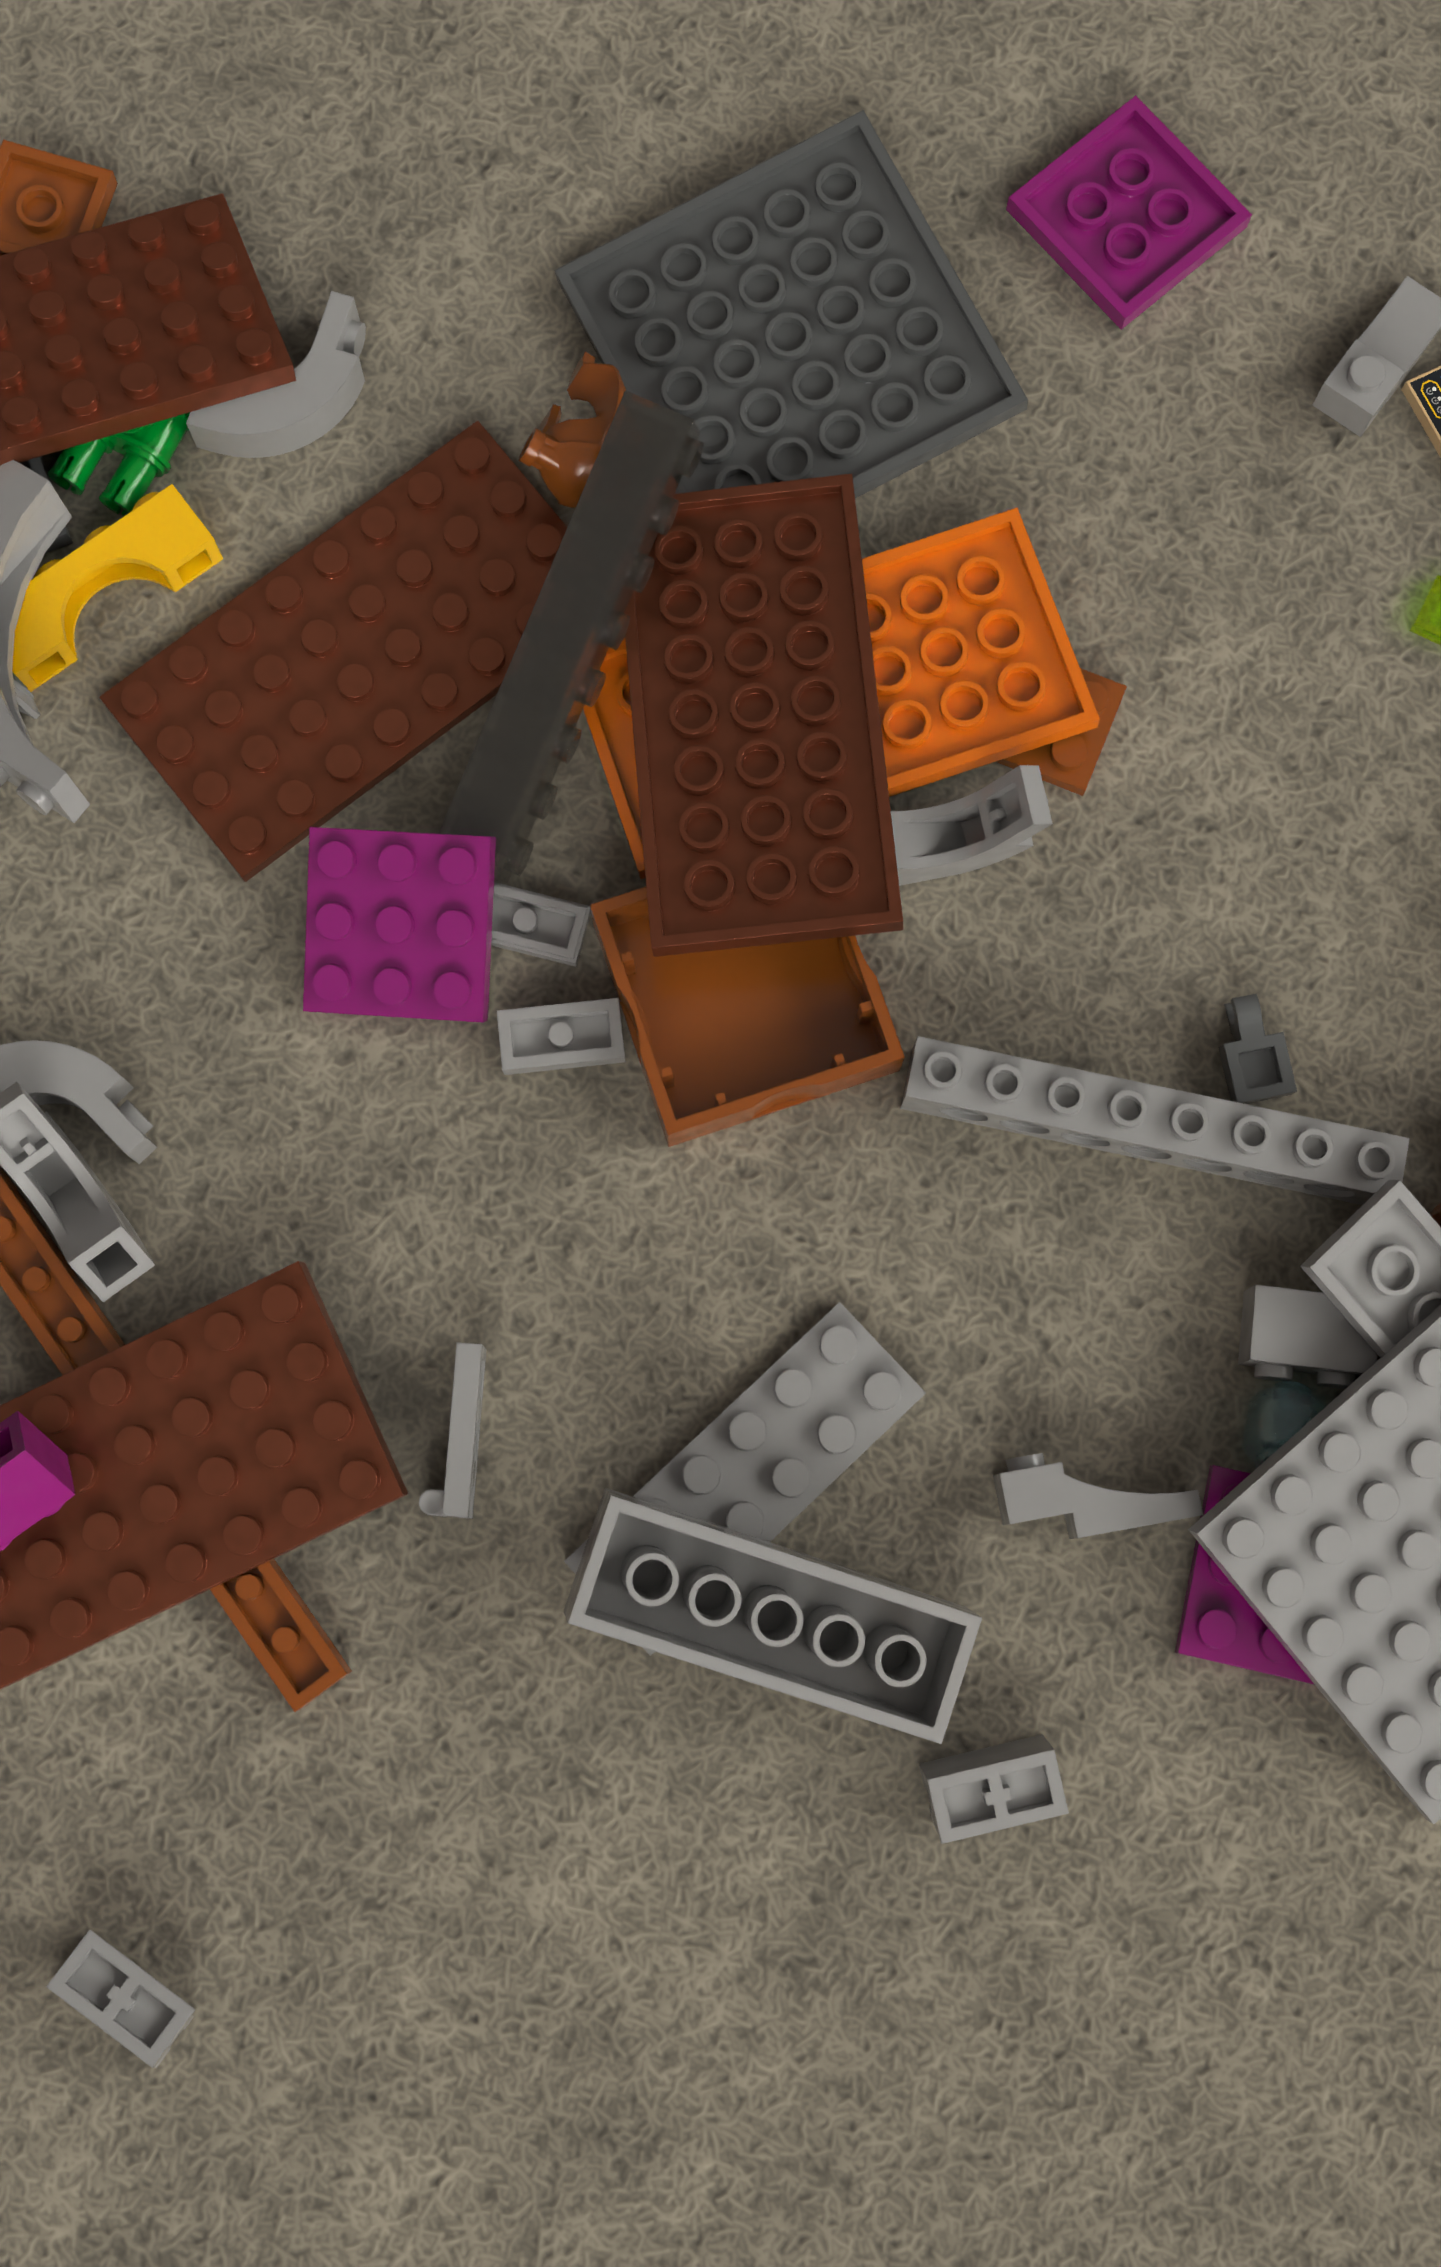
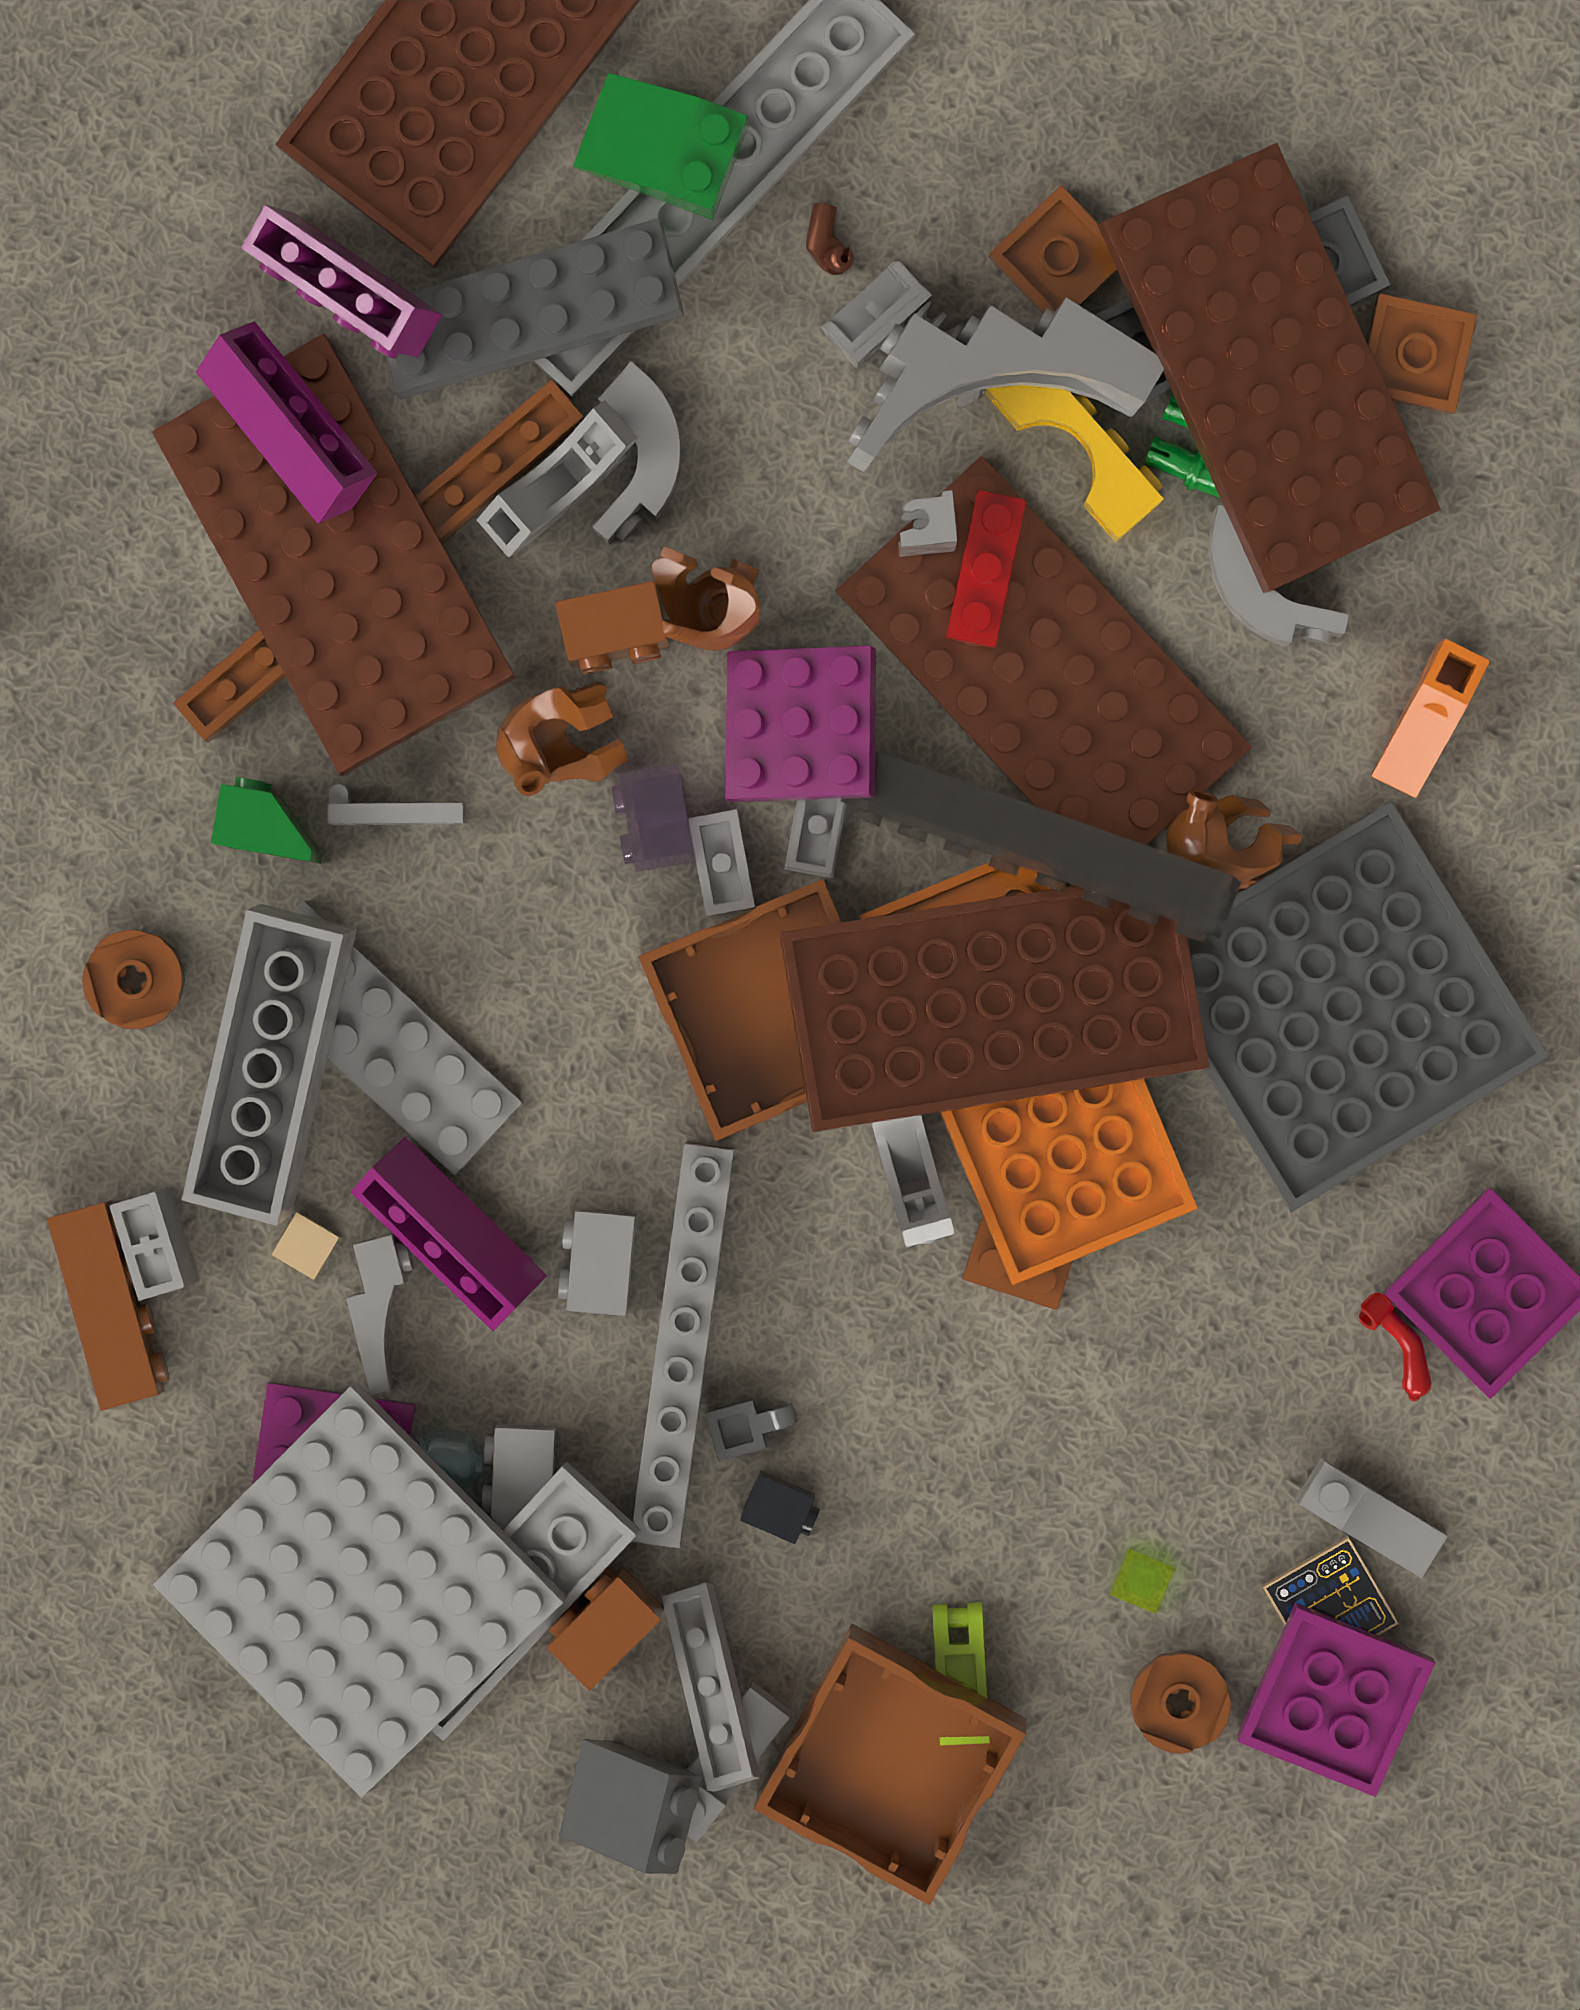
camera: 90 degrees right, 10 degrees up
none -> dark orange brick [46,1200,169,1411]
none -> dark orange plate [82,930,185,1029]
none -> green slope [210,777,322,864]
none -> tan tile [271,1212,341,1280]
none -> magenta brick [350,1136,547,1331]
none -> dark orange piece [496,682,629,796]
none -> dark orange brick [555,581,670,675]
none -> light grey brick [558,1209,637,1316]
none -> clear purple brick [611,763,696,873]
none -> dark orange piece [652,546,761,651]
none -> black brick [740,1470,820,1544]
none -> light grey hinge [898,490,957,557]
none -> red plate [946,490,1026,649]
none -> red piece [1359,1292,1432,1402]
none -> slope [1370,638,1490,798]

